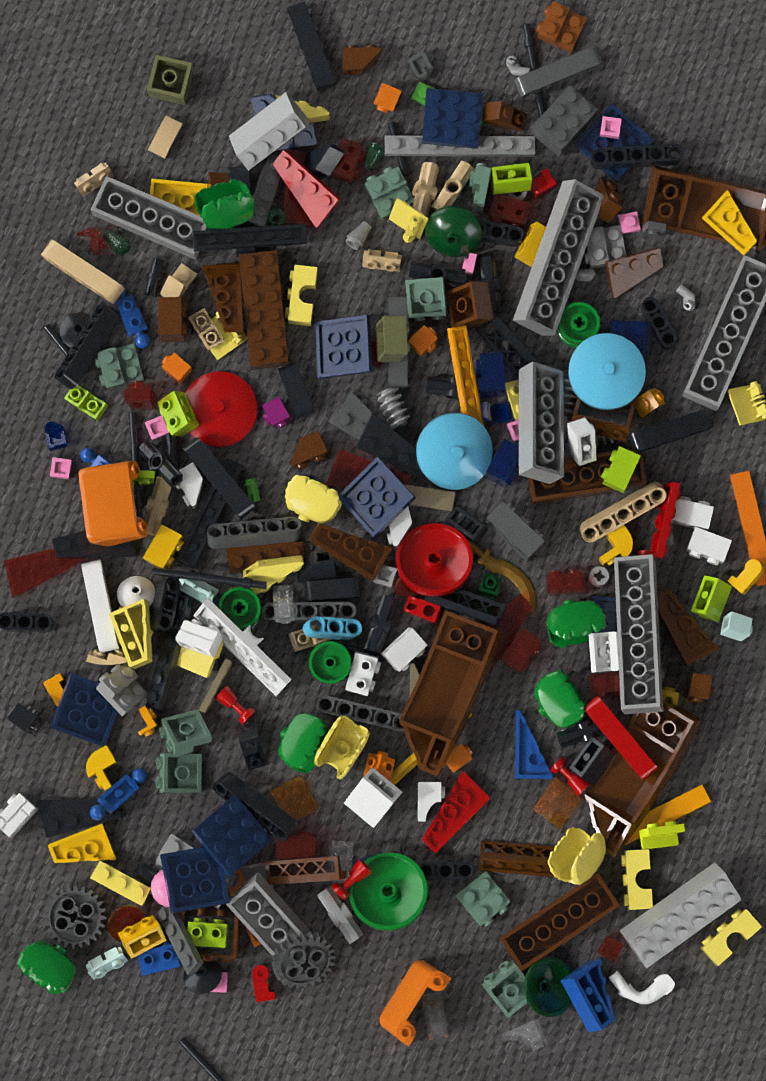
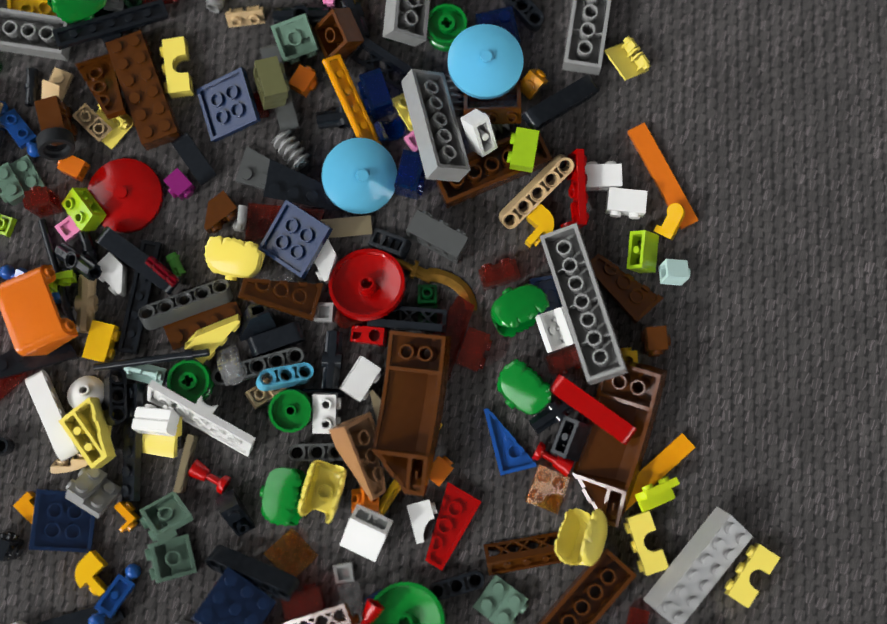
camera: 15 degrees left, 0 degrees up
light grey wheel [589,566,609,587] -> none
none -> black tyre [36,127,76,161]
none -> dark red axle [145,256,179,287]
none -> light grey arm [233,205,248,232]
none -> medium nougat wedge [329,412,386,501]
none -> light grey tile [332,561,355,585]

